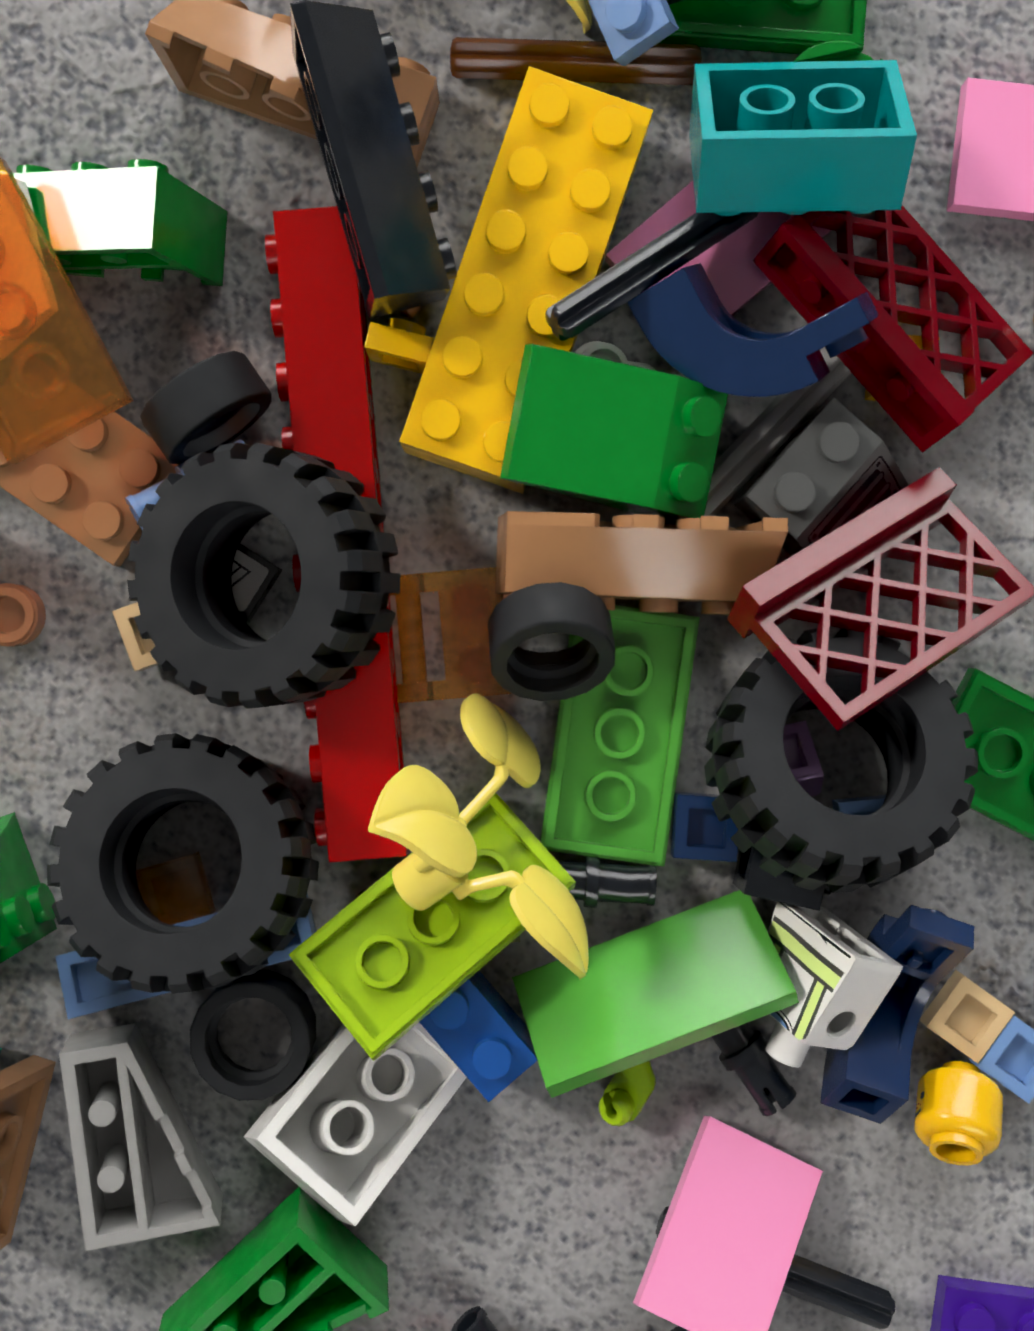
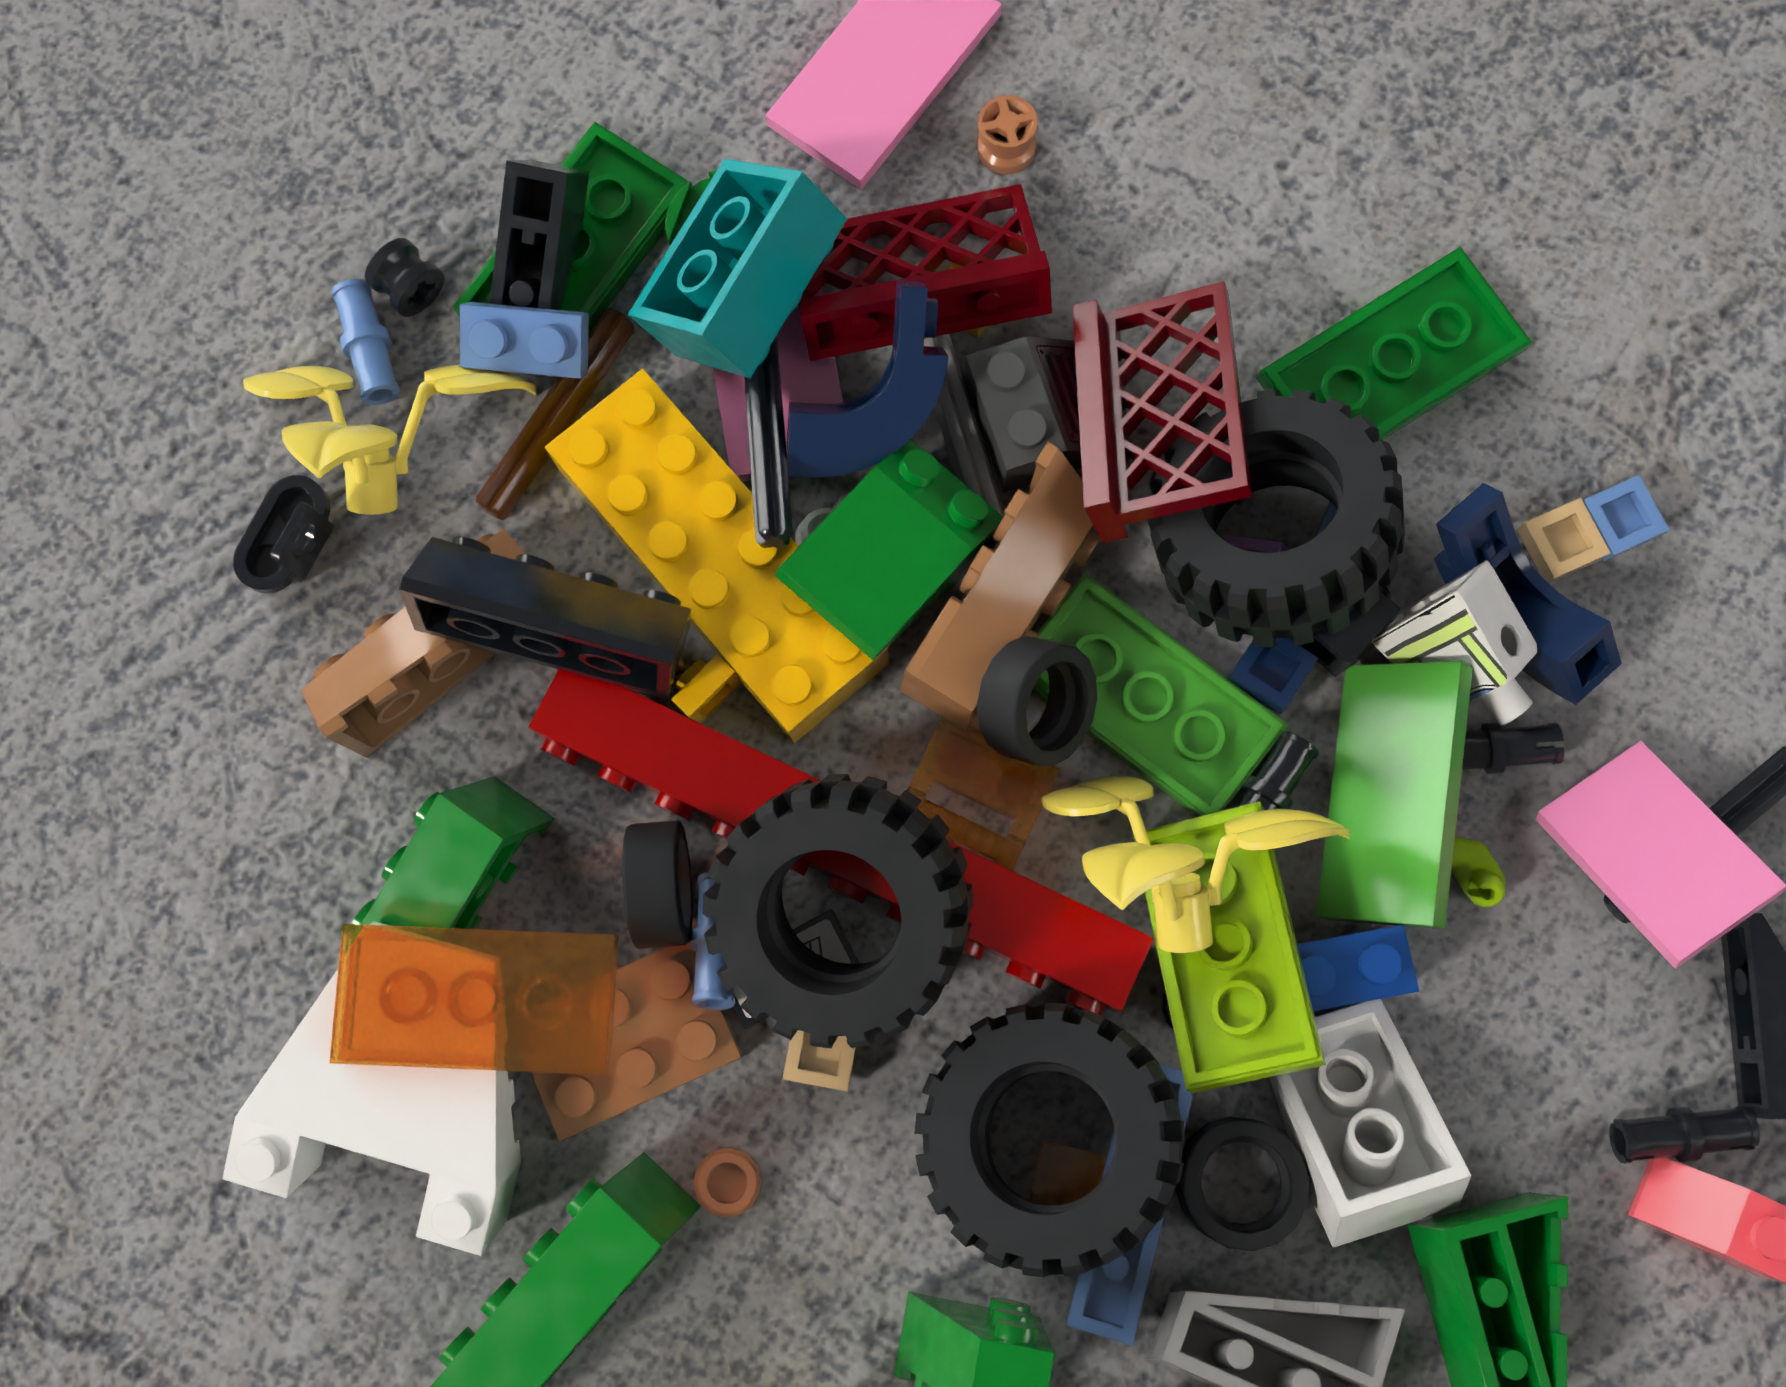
camera: 55 degrees left, 10 degrees down
yellow head [914,1061,1003,1166] -> none

